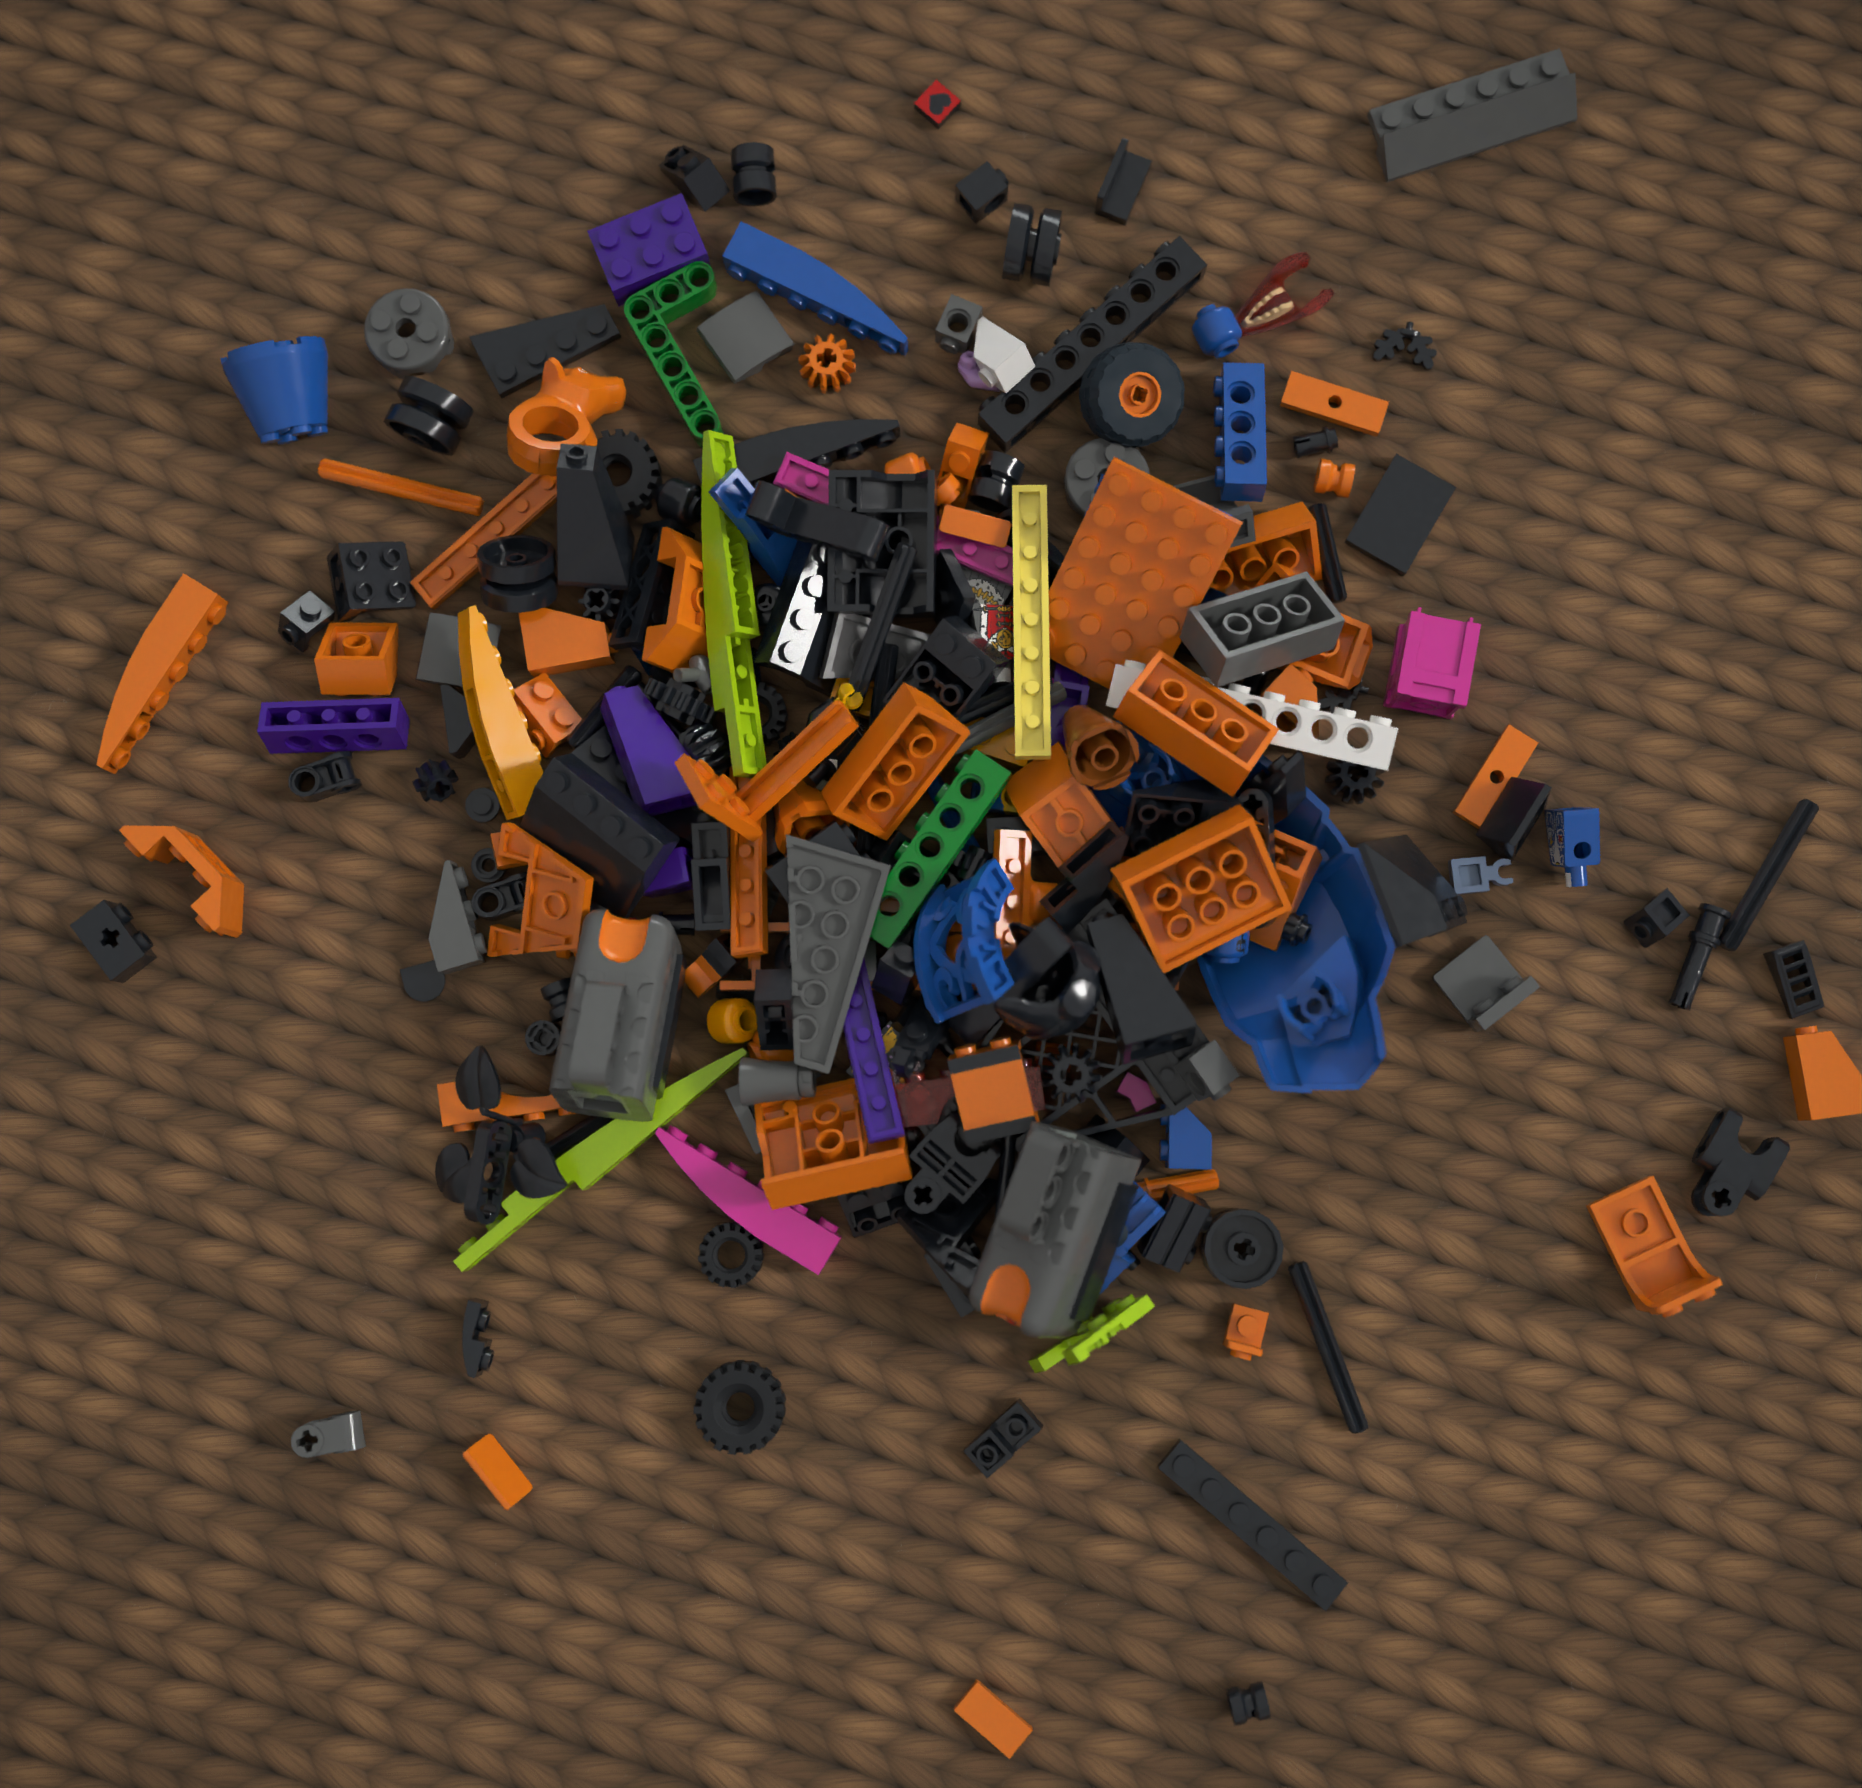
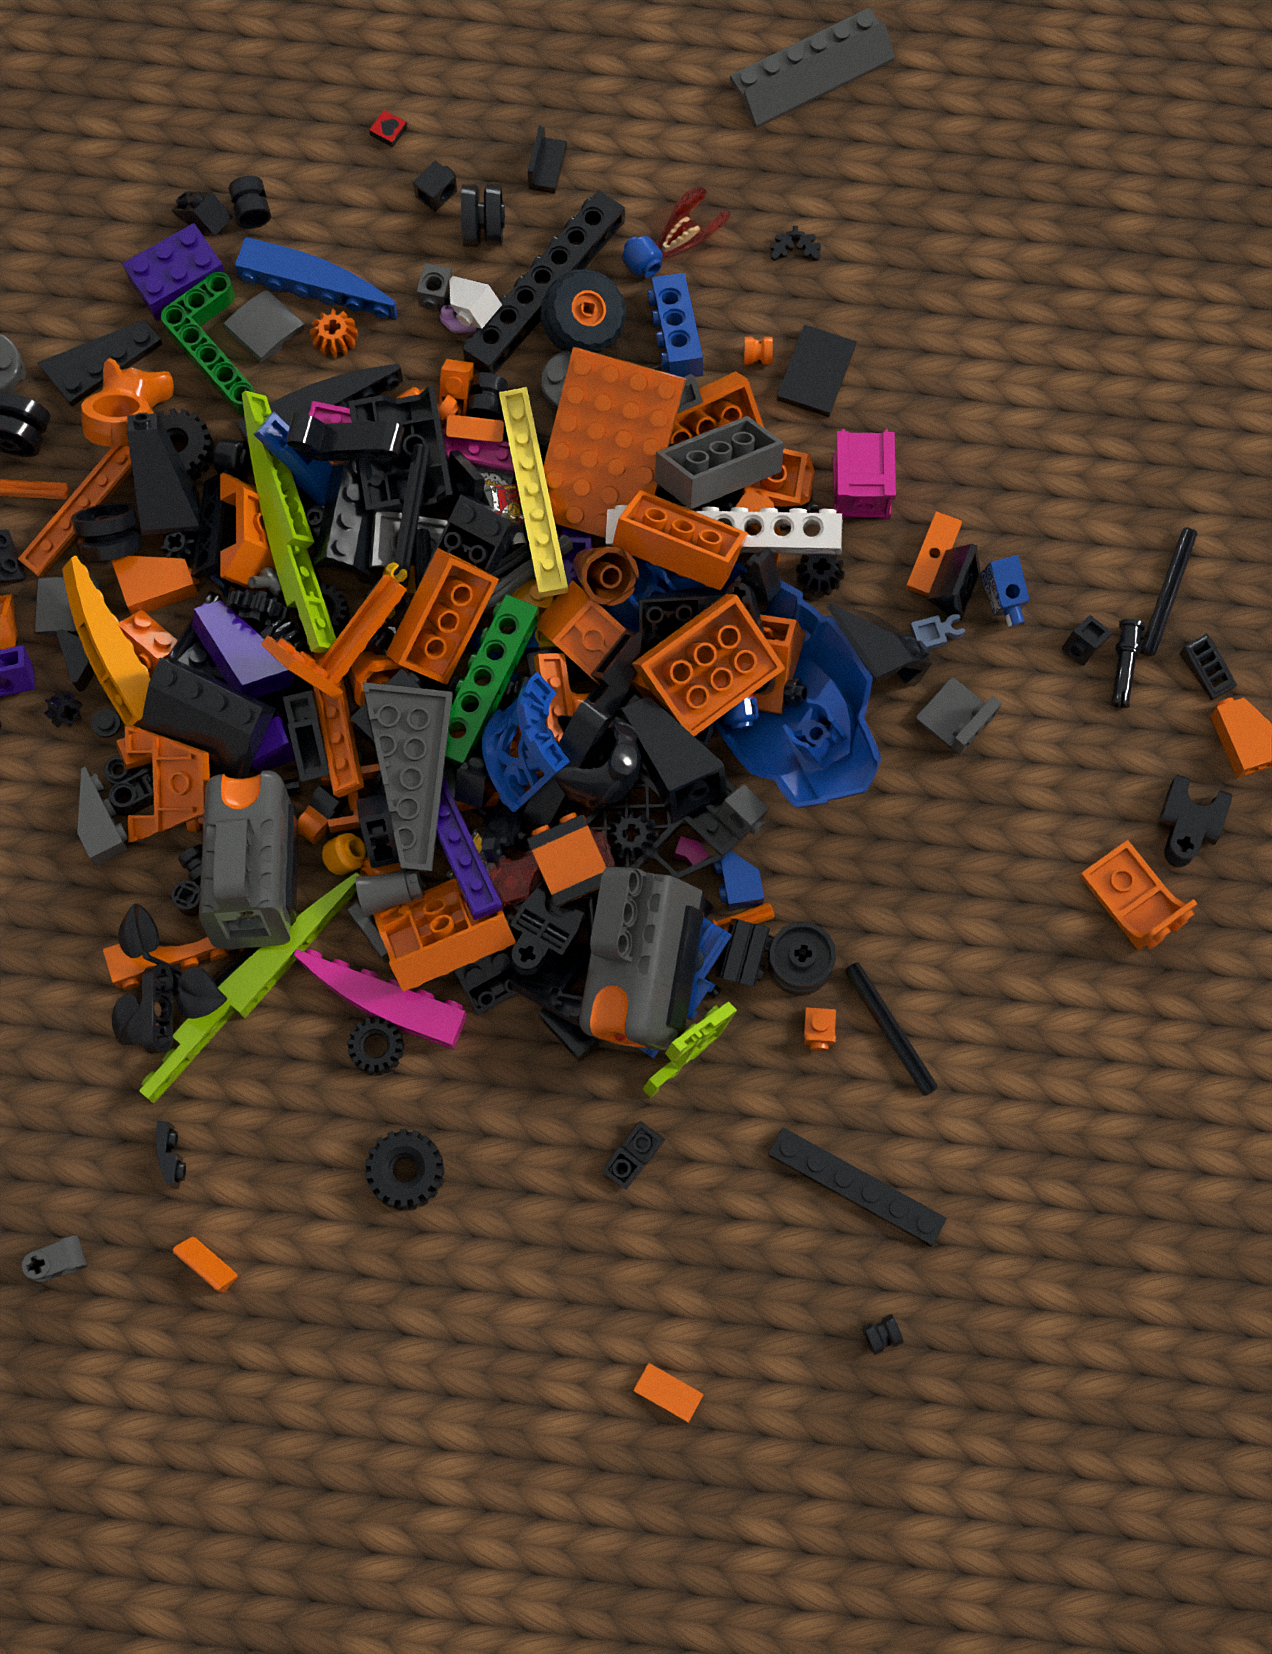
camera: 15 degrees left, 10 degrees down
black piece [400,960,445,1002] -> none
orange tile [1279,371,1389,437] -> none
black pin [1293,426,1338,458] -> none
black axle [1308,503,1347,604] -> none

